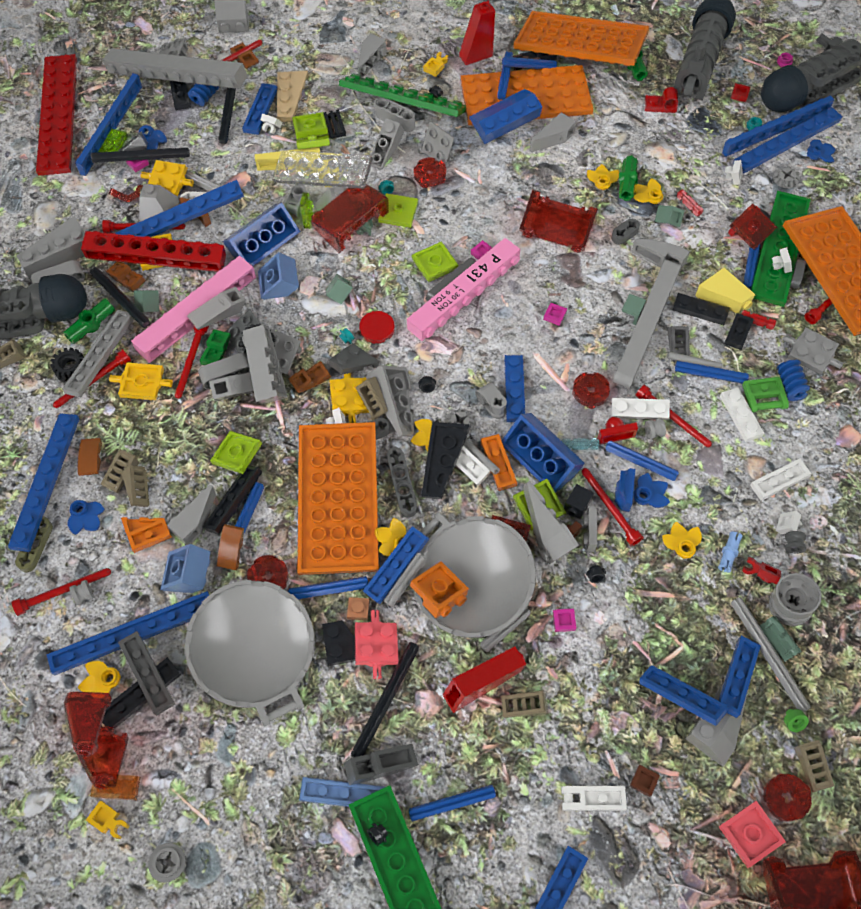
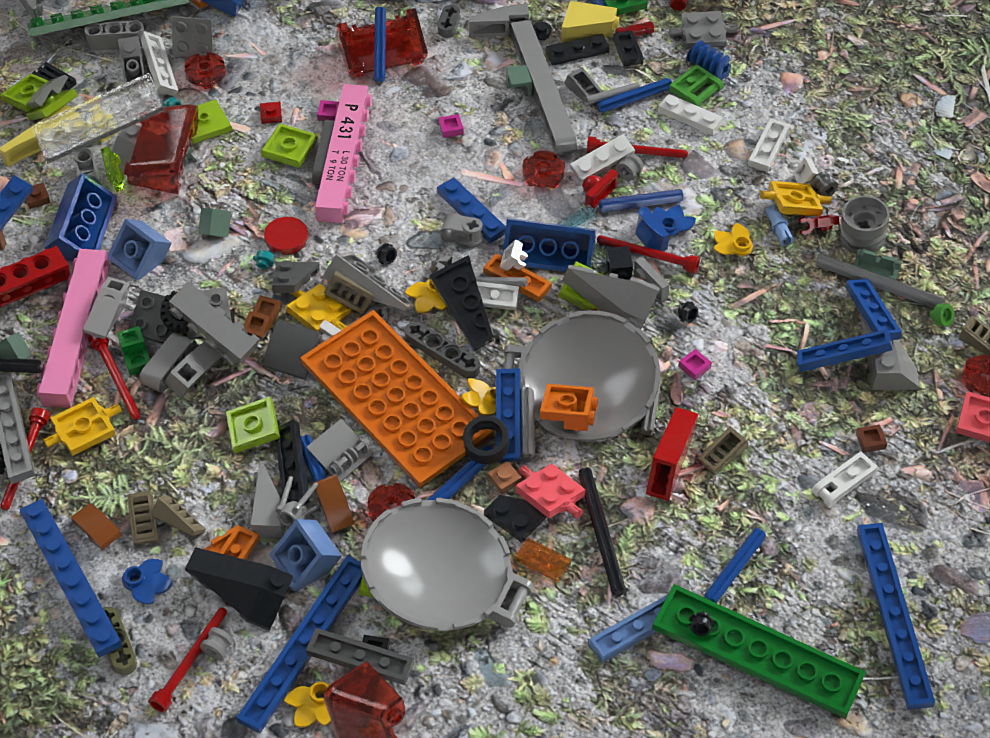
camera: 40 degrees left, 10 degrees down
dark grey slope [344,744,418,786] -> none
none -> copper plate [26,182,51,209]
none -> light grey slope [27,75,68,109]
none -> white plate [140,31,178,96]
none -> black wedge [185,547,293,631]
none -> red plate [260,102,282,124]
none -> dark grey slope [262,319,322,380]
none -> light grey plant [276,476,319,527]
none -> light grey hinge [306,419,374,482]
none -> blue axle [374,7,386,82]
none -> black tyre [463,415,510,464]
none -> white tile [500,240,528,271]
none -> clear orange plate [515,538,571,583]
none -> black plate [533,22,552,40]
none -> yellow plate [760,181,832,217]

